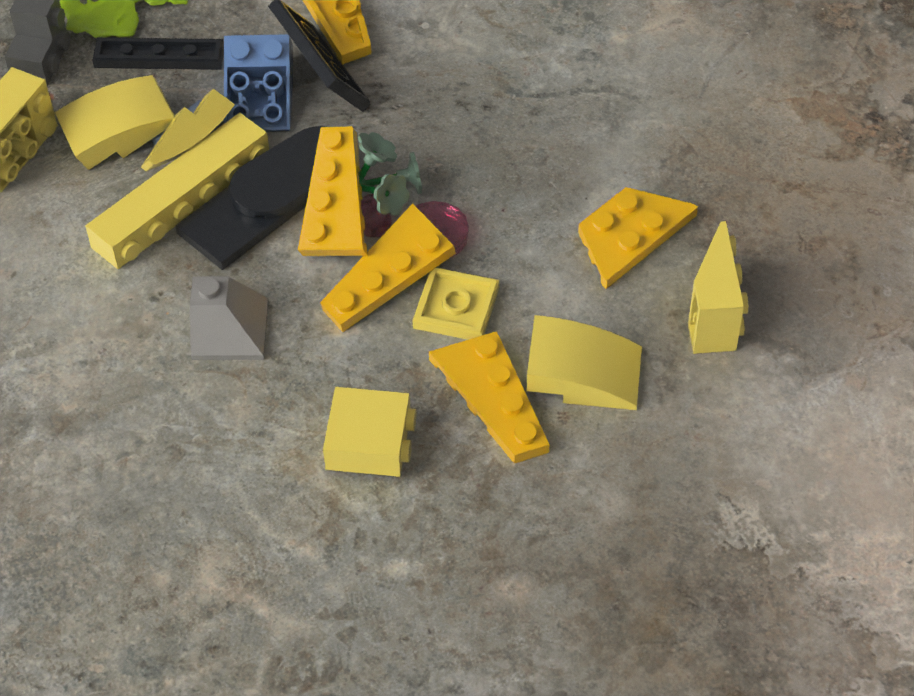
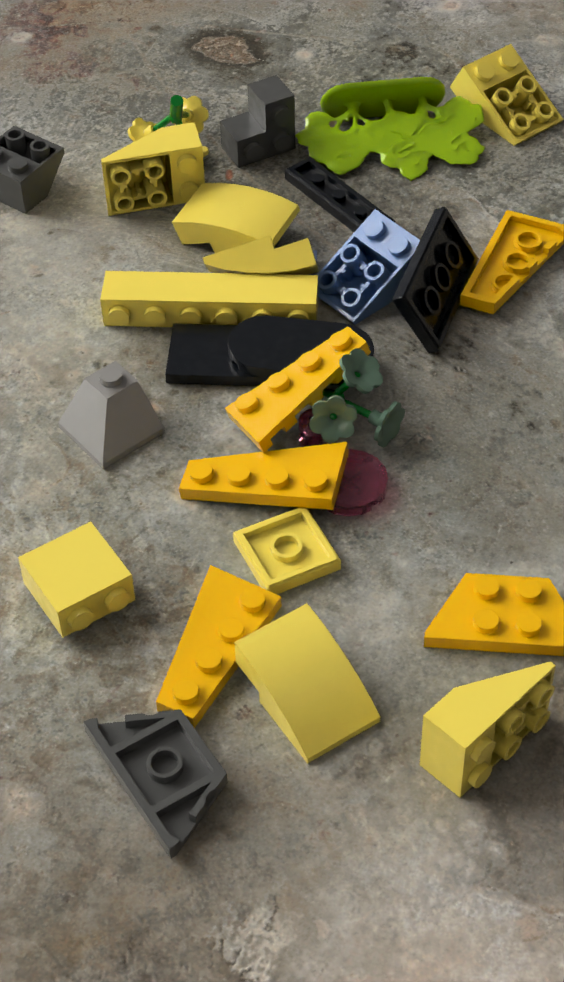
camera: 50 degrees right, 5 degrees down
none -> dark grey wing [84,709,228,859]

